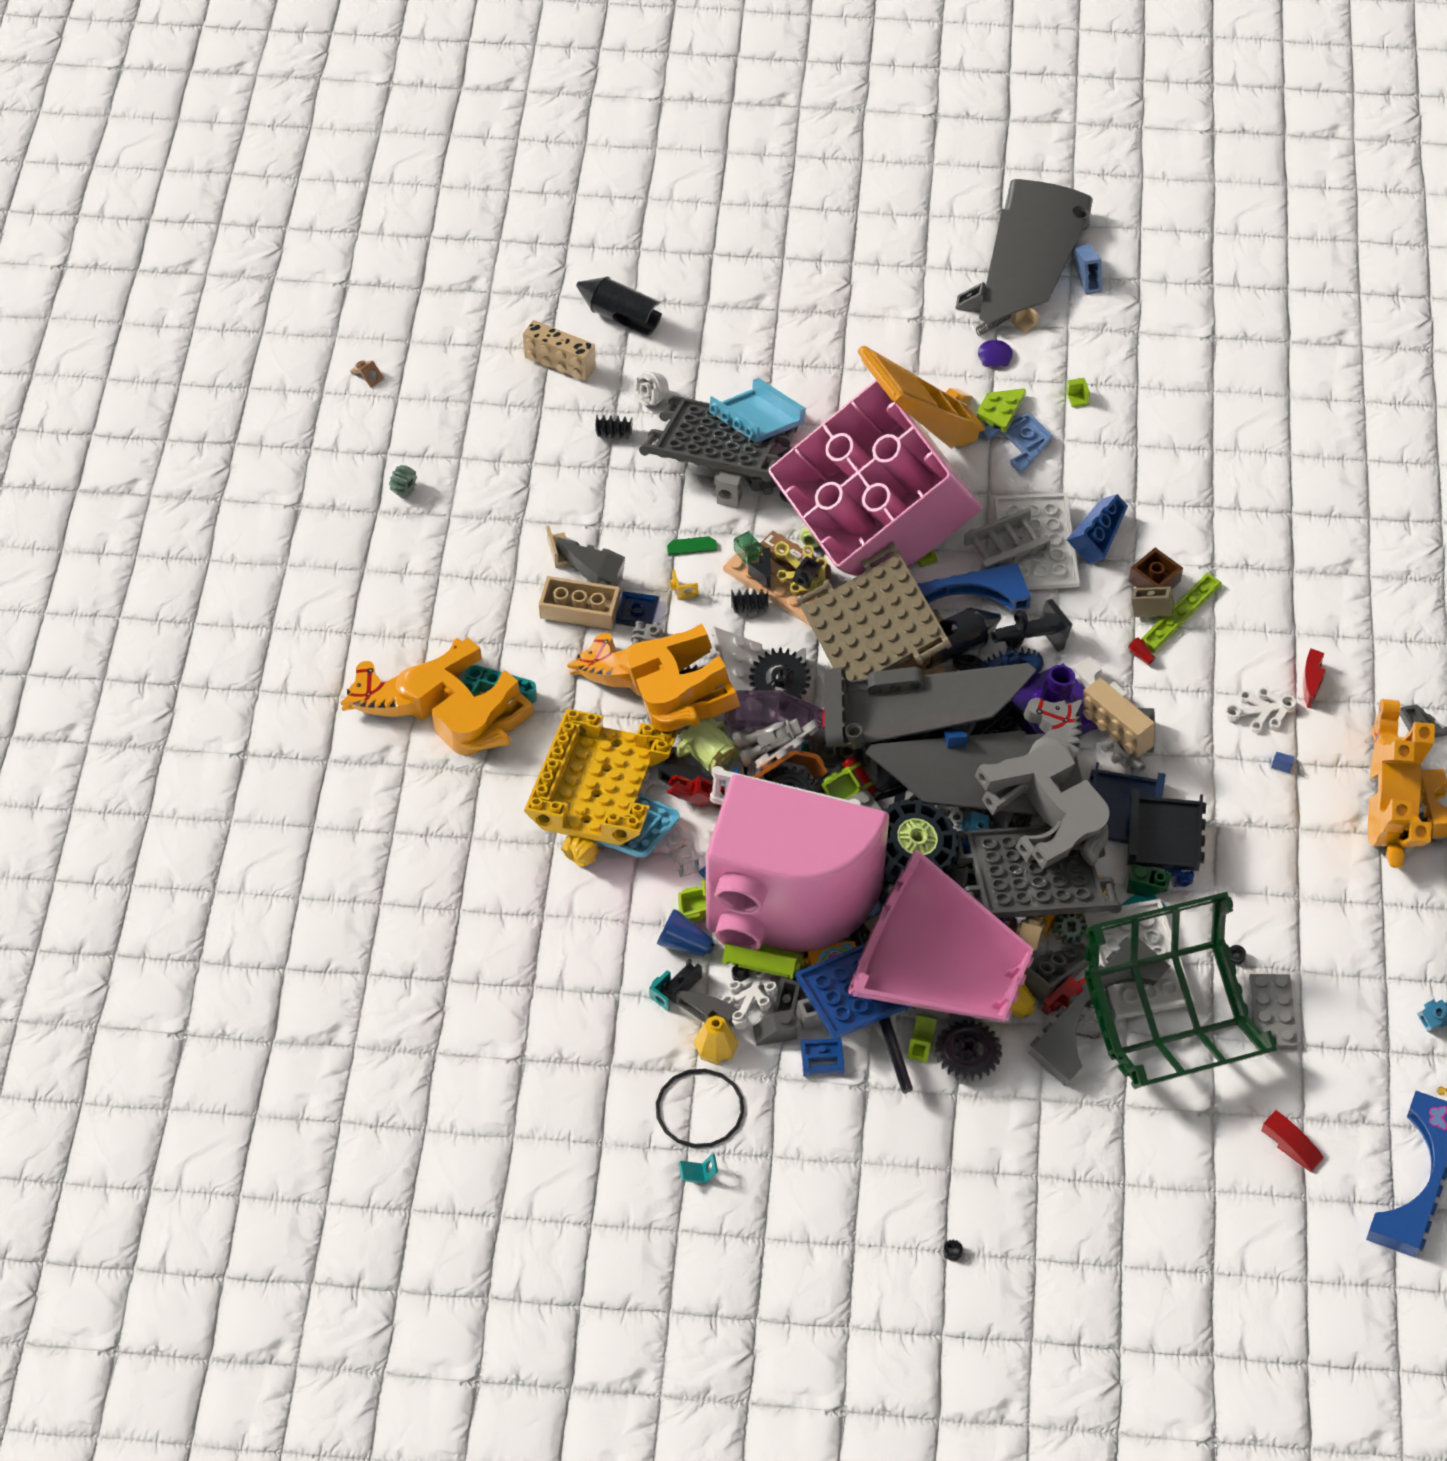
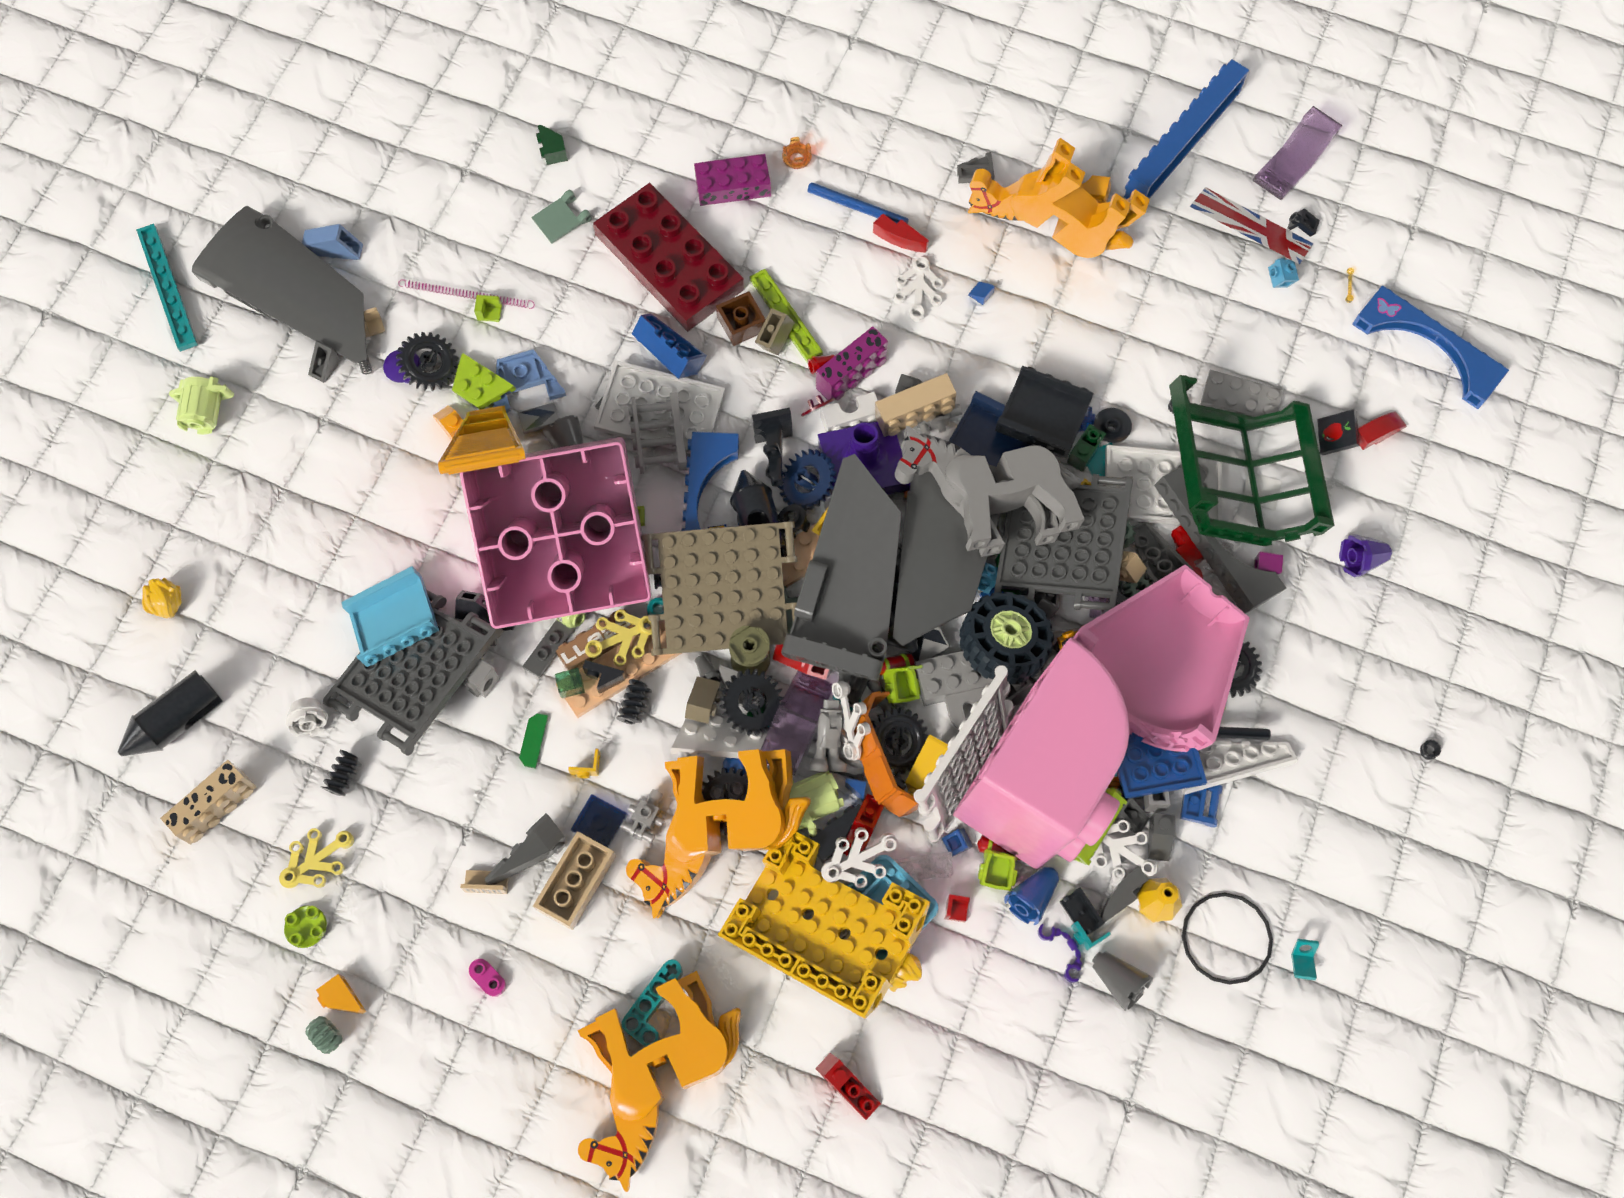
camera: 75 degrees left, 15 degrees up
medium nougat bracket [350,360,384,387] -> none
black bracket [793,556,823,589] -> none
blue slope [943,730,968,747] -> none
none -> teal plate [136,223,198,352]
none -> yellow hair [142,578,182,618]
none -> yellowish green container [169,377,234,435]
none -> light yellow plant [279,828,354,889]
none -> lime dish [284,905,327,948]
none -> light orange slope [316,974,367,1014]
none -> black gear [396,332,459,392]
none -> piece [398,279,535,309]
none -> dark pink plate [469,959,506,997]
none -> light grey piece [518,402,560,434]
none -> dark grey plate [523,619,575,678]
none -> sand green flag [531,189,592,244]
none -> dark green slope [536,125,568,165]
none -> dark grey cone [542,415,583,449]
none -> dark red plate [593,182,744,332]
none -> dark tan brick [685,676,722,724]
none -> magenta brick [694,154,771,206]
none -> dark grey cone [694,655,720,681]
none -> olive piece [729,626,770,676]
none -> clear orange piece [782,137,812,169]
none -> dark red piece [801,395,836,417]
none -> blue axle [807,182,909,224]
none -> red slope [815,1053,881,1120]
none -> magenta brick [816,326,888,401]
none -> white plant [821,827,898,888]
none -> red panel [944,894,970,923]
none -> dark purple piece [1037,924,1082,983]
none -> dark grey cone [1092,951,1154,1011]
none -> black dish [1094,408,1132,443]
none -> white wing [1181,741,1298,795]
none -> white sticker [1243,473,1282,511]
none -> magenta panel [1254,551,1283,574]
none -> black tile [1317,409,1360,456]
none -> dark purple cone [1339,534,1392,577]

